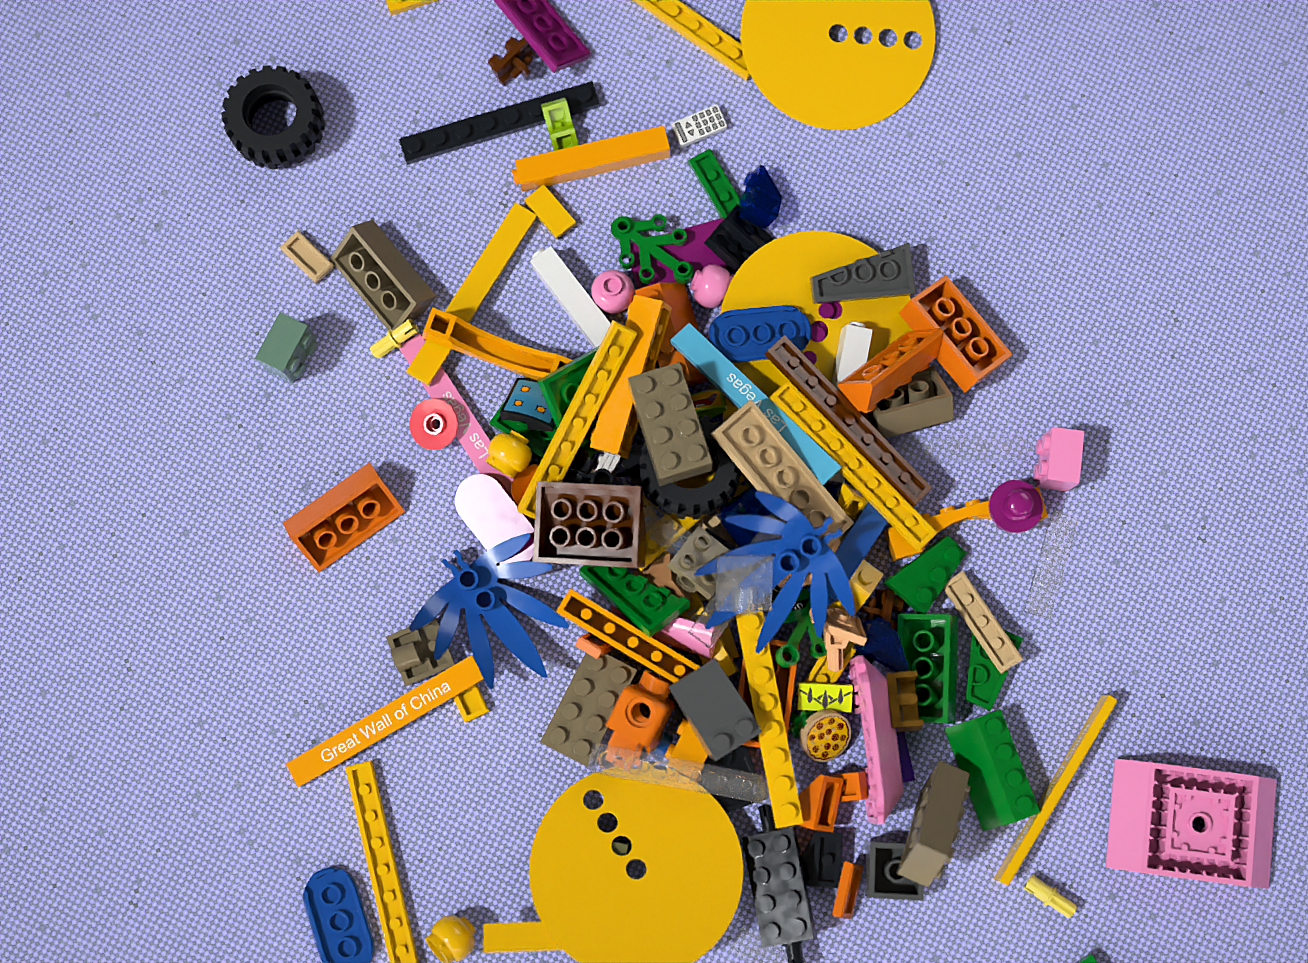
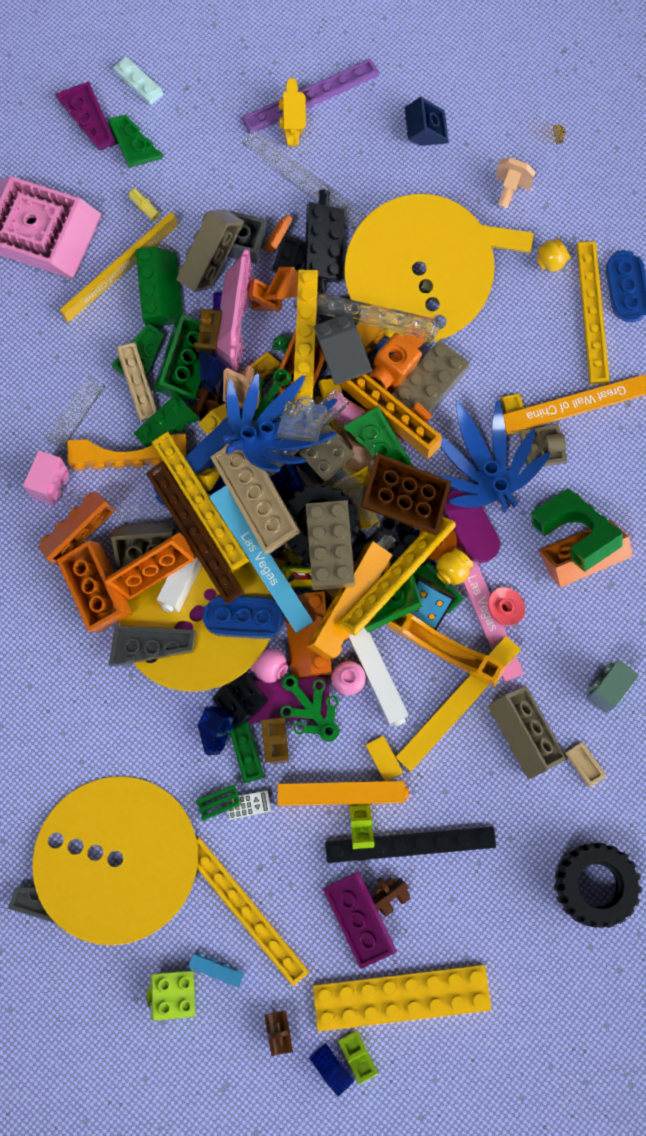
camera: 165 degrees left, 5 degrees down
light yellow axle [370,318,419,358] -> none
neon yellow tile [797,682,853,712] -> none
tile [799,709,851,762] -> none
magenta plate [988,480,1043,533] -> none
none -> orange slope [38,491,116,566]
none -> green tile [196,785,241,821]
none -> pearl gold window [261,718,289,764]
none -> green arch [531,488,623,572]

